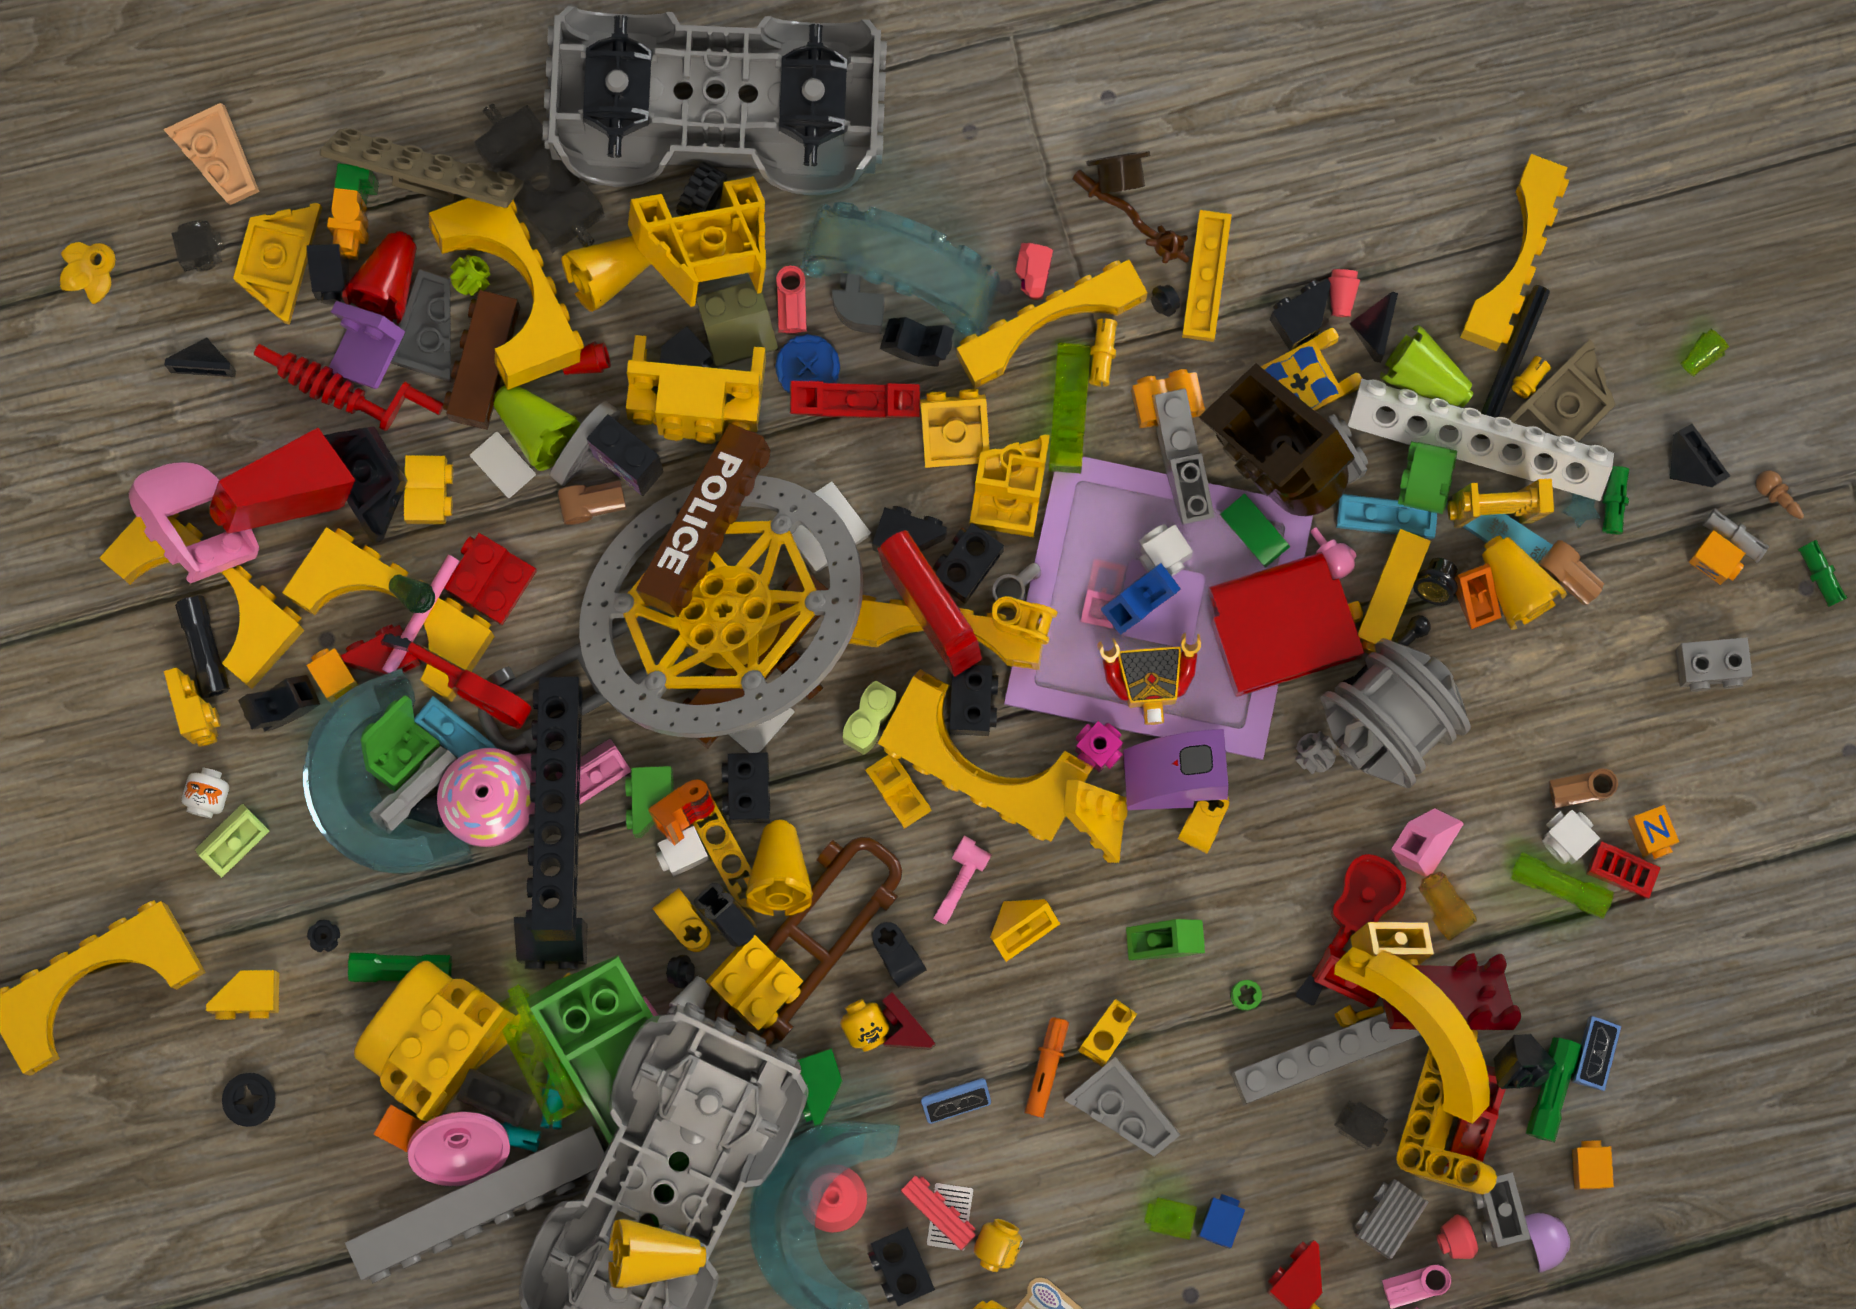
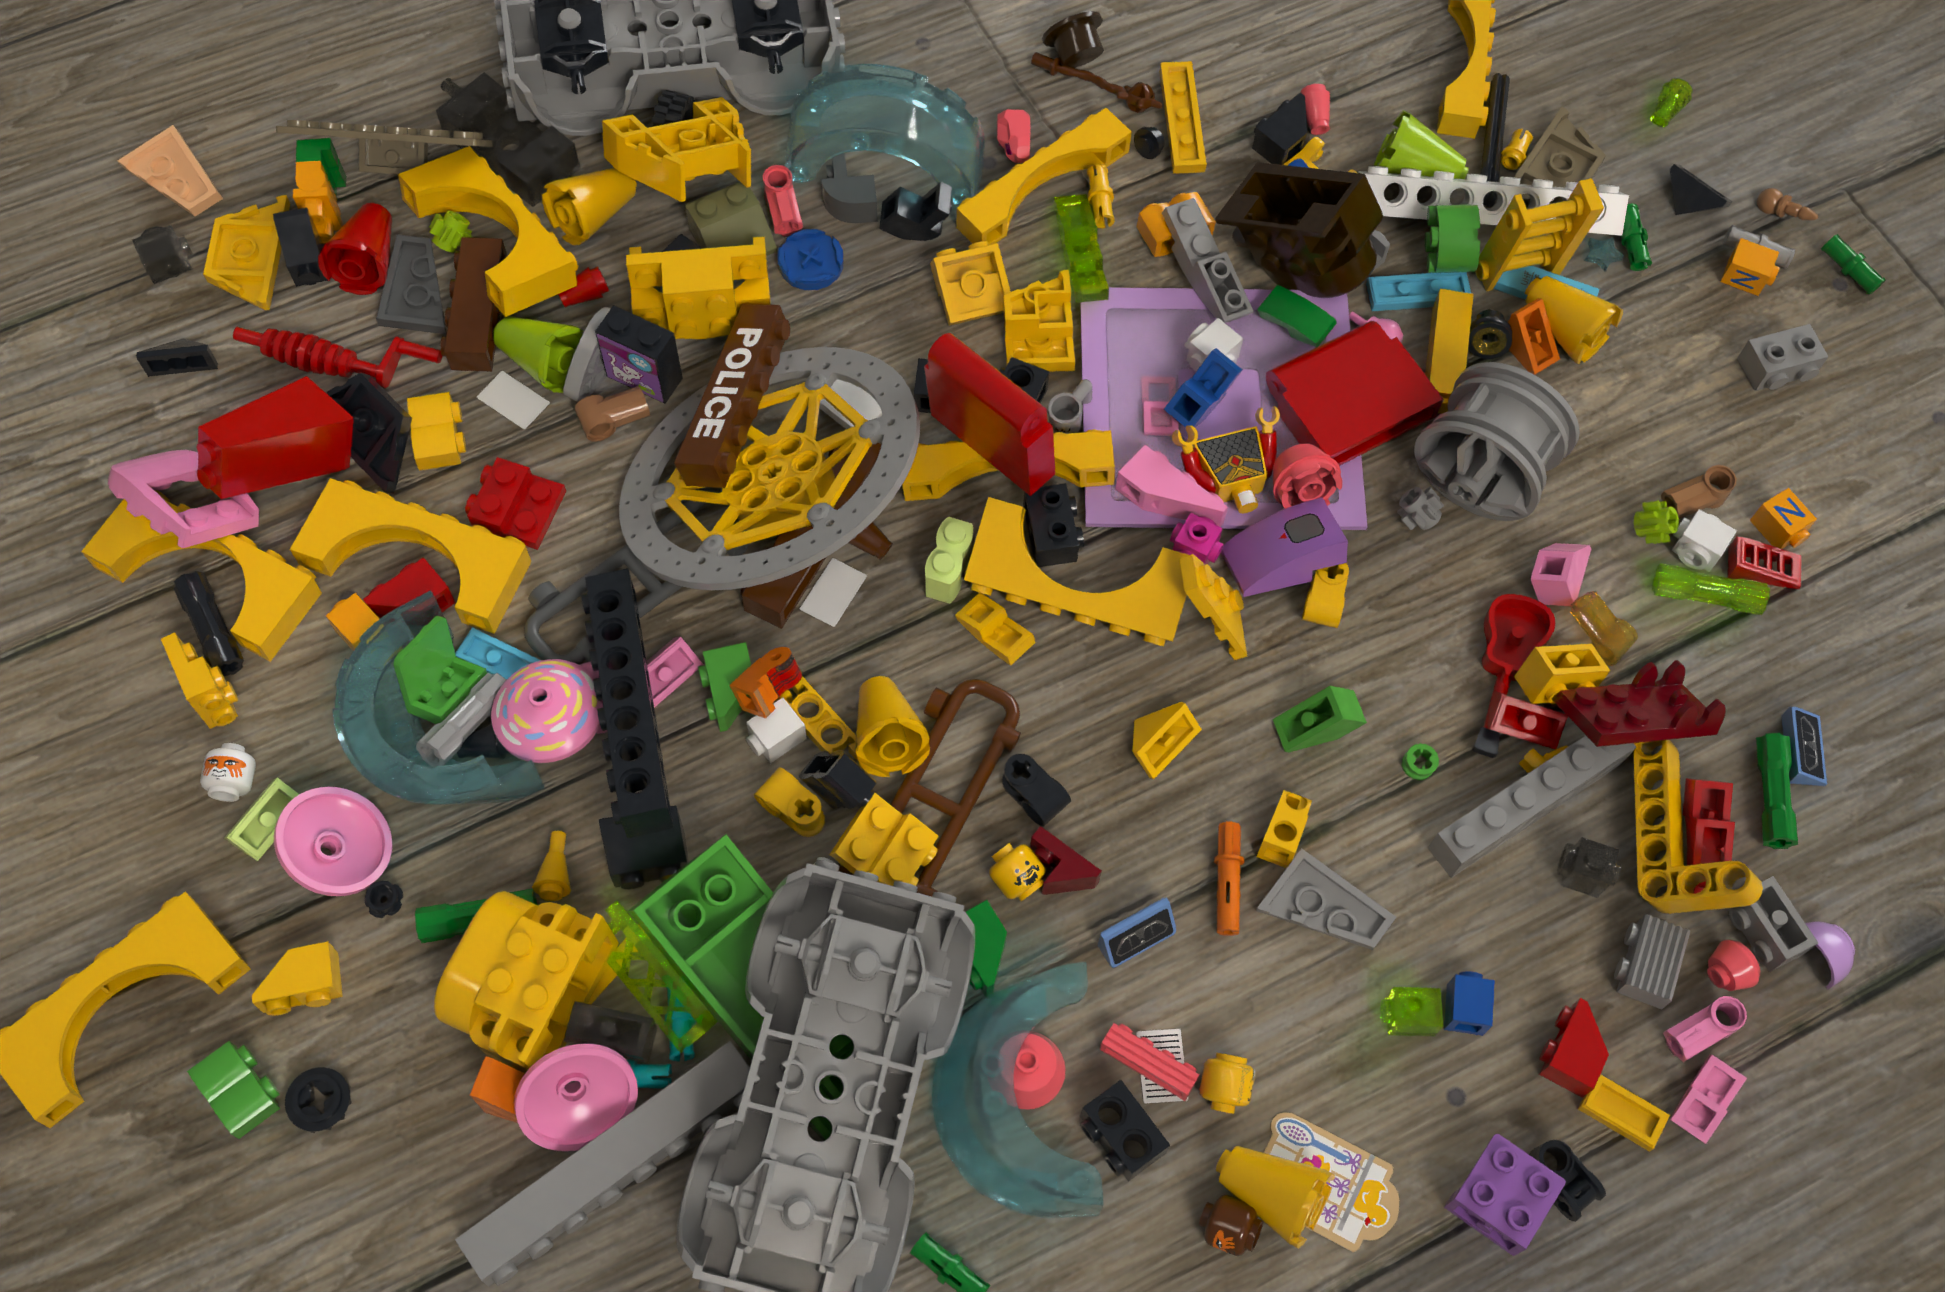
camera: 15 degrees left, 15 degrees down
yellow plate [60,242,116,304] -> none
black brick [238,675,321,732] -> none
medium lavender bracket [329,301,405,389] -> none
red piece [381,633,532,729] -> none
bright pink bar [382,555,459,676] -> none
clear green cone [389,575,435,613] -> none
yellow cone [608,1219,706,1289] -> none
black plate [666,955,695,989] -> none
black brick [722,752,770,824] -> none
red slope [790,381,920,418] -> none
bright pink brick [933,835,992,925] -> none
yellow piece [992,596,1058,645] -> none
yellow arch [1334,947,1490,1124] -> none
black slope [1349,292,1398,363] -> none
black slope [1493,1034,1556,1089] -> none
medium nougat piece [1538,540,1604,605] -> none
light orange brick [1572,1140,1614,1190] -> none
none -> bright green brick [187,1041,280,1139]
none -> bright pink dish [274,787,392,896]
none -> yellow cone [532,831,571,901]
none -> bright pink slope [1115,445,1228,527]
none -> coral cone [1273,444,1342,509]
none -> lime gear [1633,500,1679,544]

